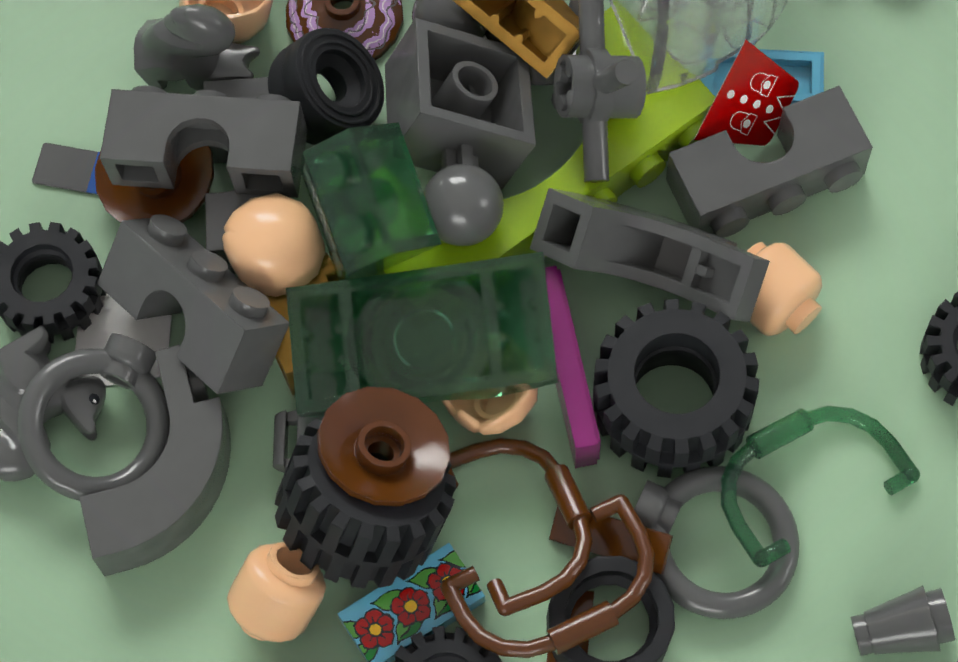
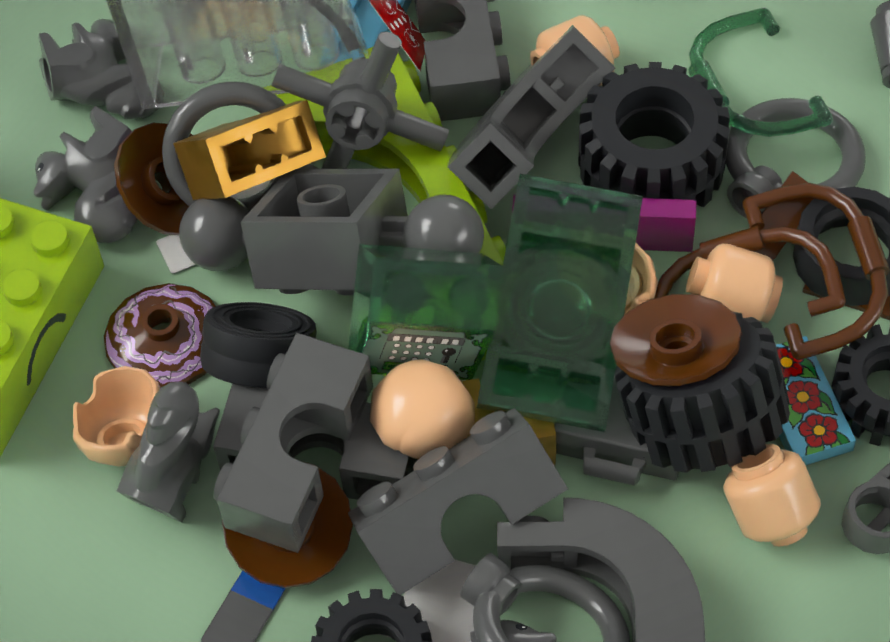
camera: 75 degrees left, 10 degrees down
none -> light nougat head [686,244,783,323]

